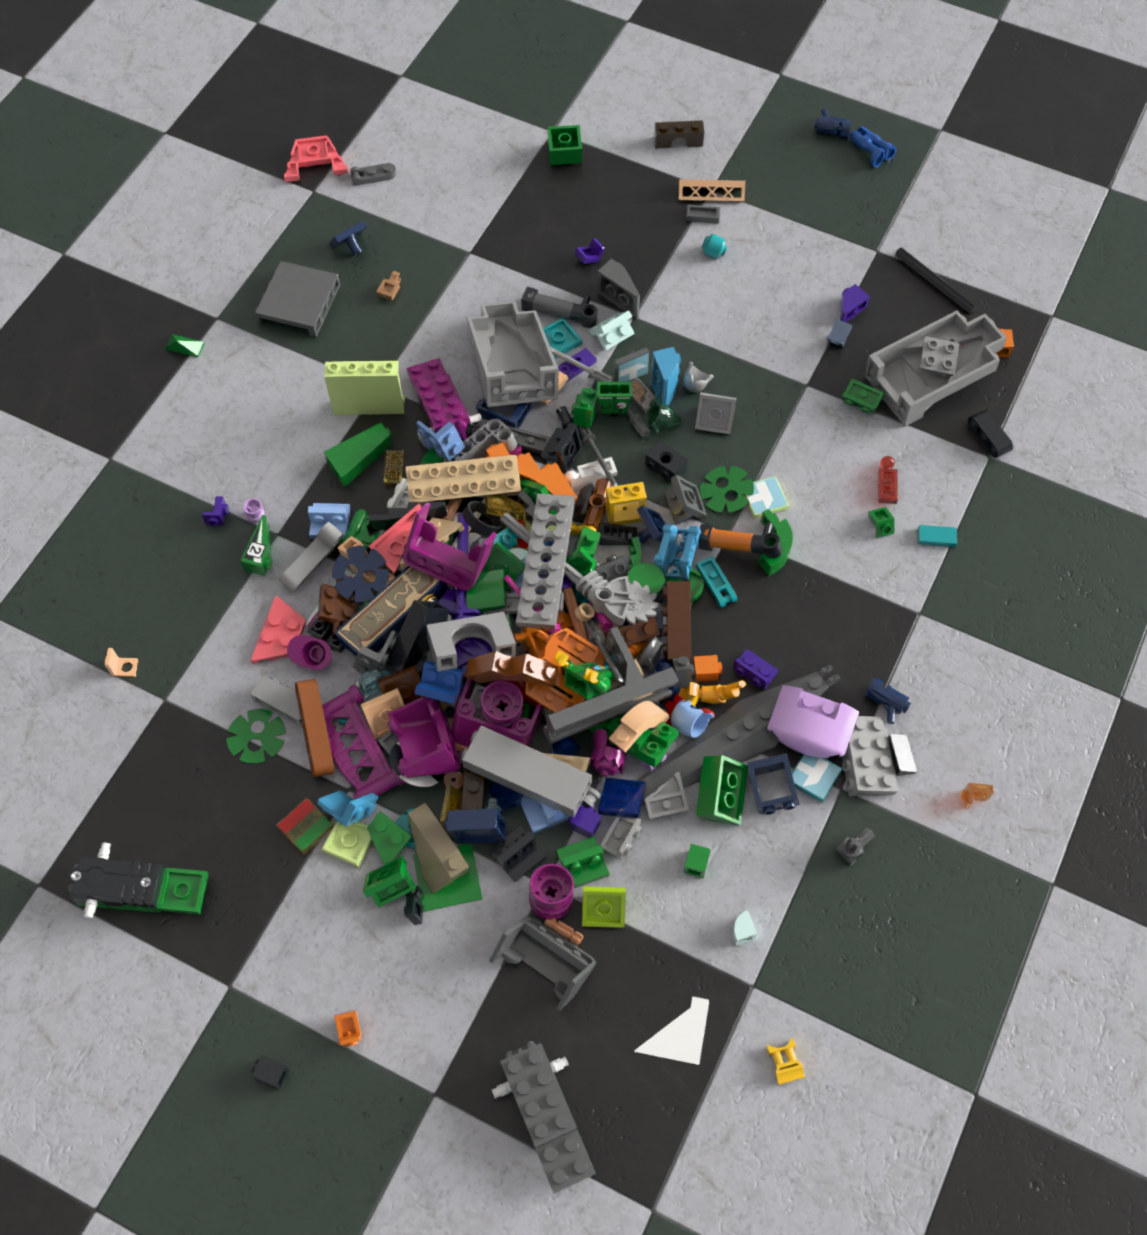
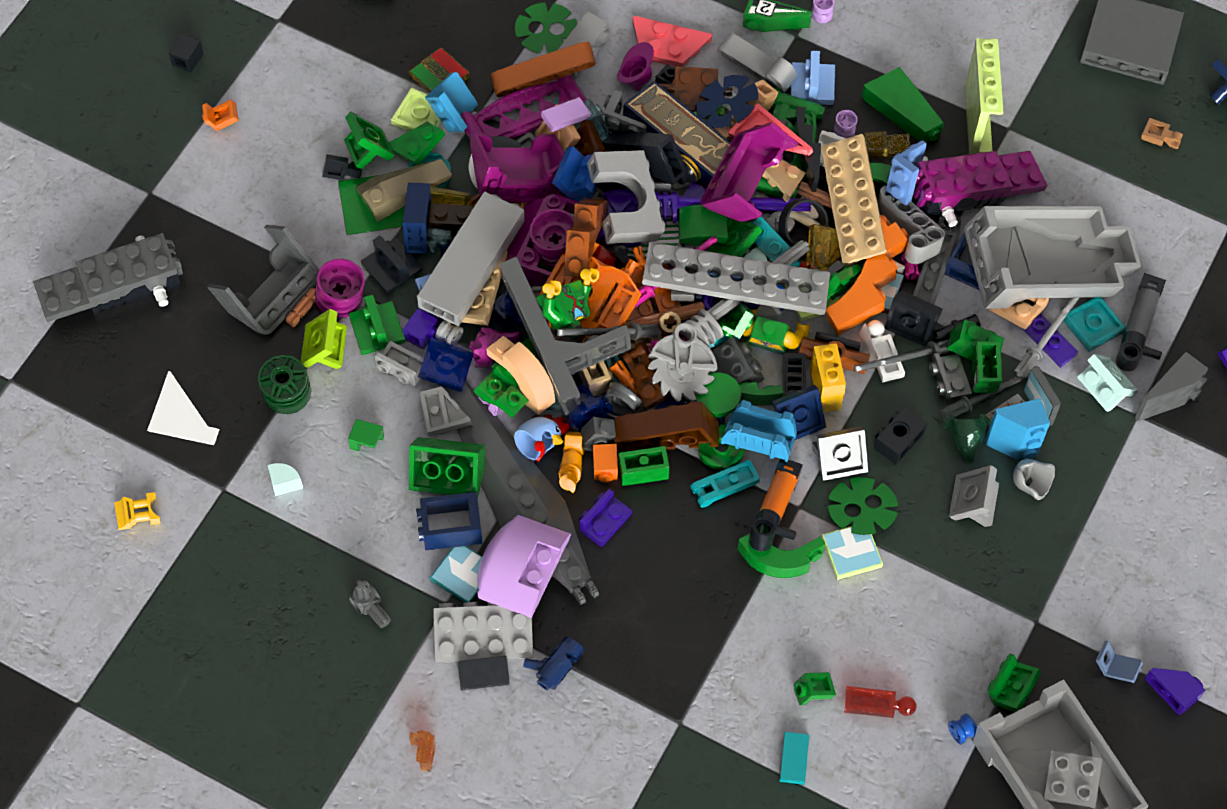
camera: 90 degrees right, 0 degrees up
none -> dark green wheel [258,355,312,415]
none -> lavender tile [541,97,591,132]
none -> green brick [618,446,669,486]
none -> lavender wheel [834,110,858,138]
none -> flat silver bracket [929,353,972,403]
none -> blue wheel [948,713,977,744]

